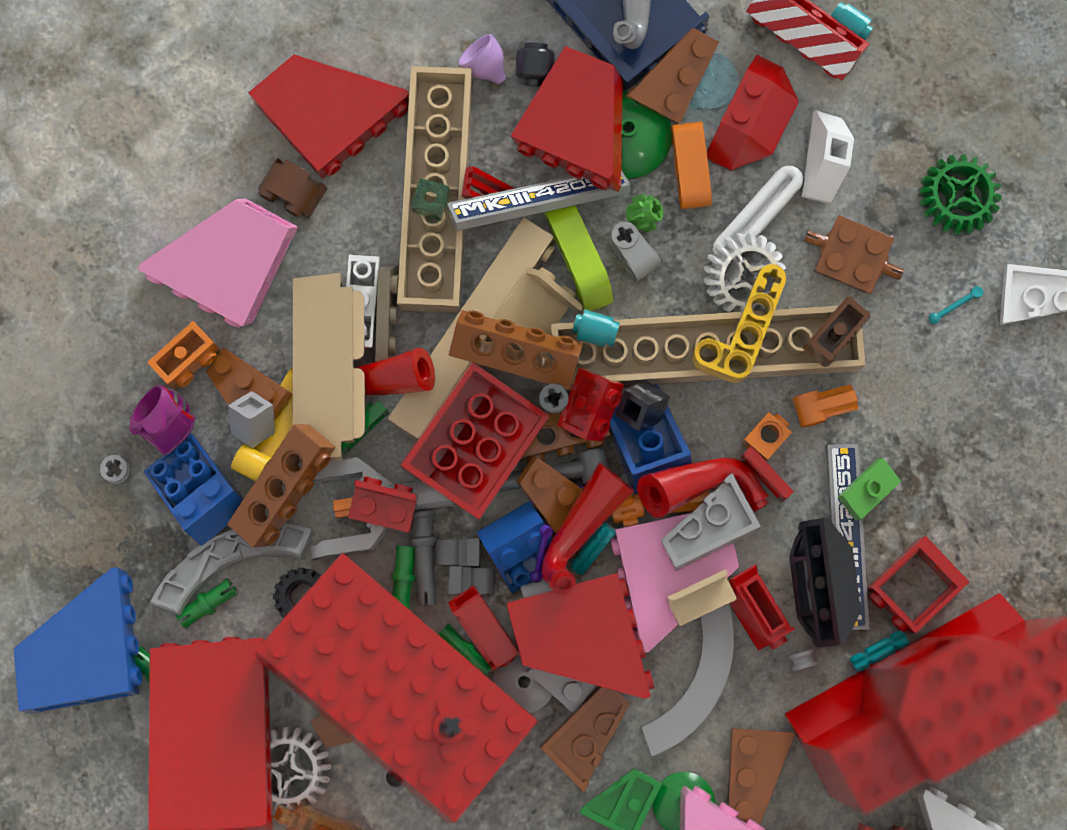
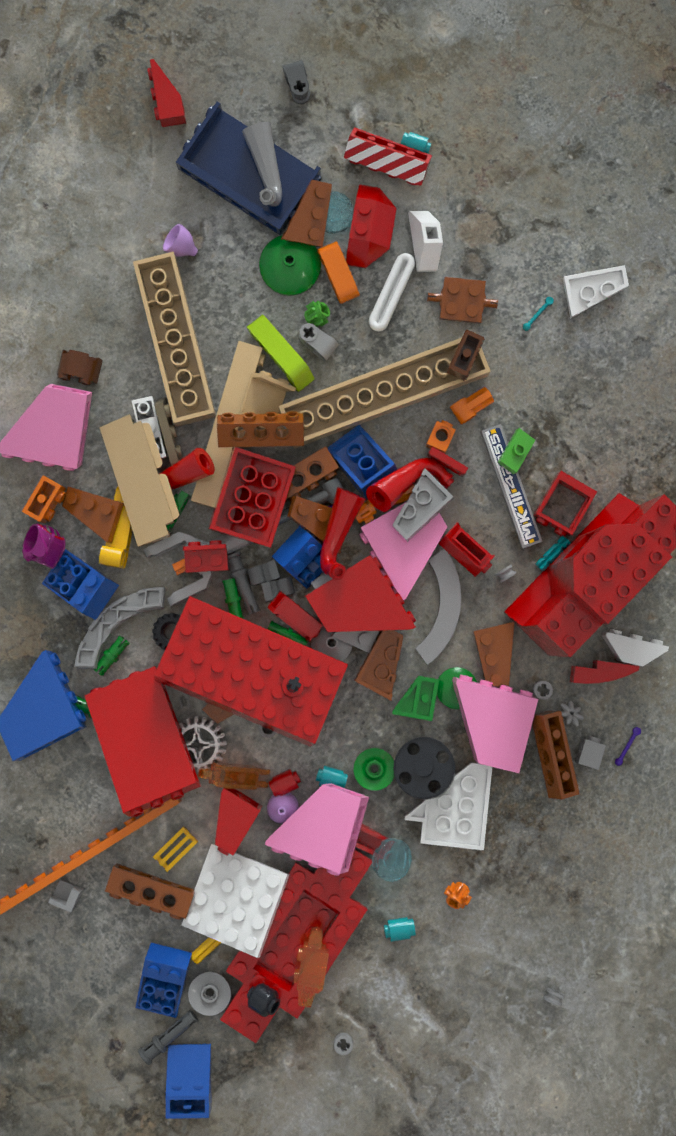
camera: 20 degrees left, 5 degrees up
light grey bush [100,455,131,484] -> none
dark orange brick [227,424,335,548] -> none
light grey panel [228,391,275,448] -> none
red slope [248,54,409,179] -> none
clear green piece [411,178,450,221] -> none
tile [447,170,630,231] -> none
red tile [462,166,514,199] -> none
red slope [511,46,623,192] -> none
black head [515,42,555,87] -> none
dark purple hinge [530,525,553,583] -> none
dark grey pin [539,384,568,413] -> none
red bracket [557,368,624,442] -> none
teal axle [570,522,616,575] -> none
teal brick [572,310,620,347] -> none
black brick [615,381,670,431] -> none
tan panel [665,569,737,626] -> none
yellow beam [692,264,786,383] -> none
white gear [703,232,786,312] -> none
black wedge [789,517,861,648] -> none
green gear [918,154,1002,236] -> none

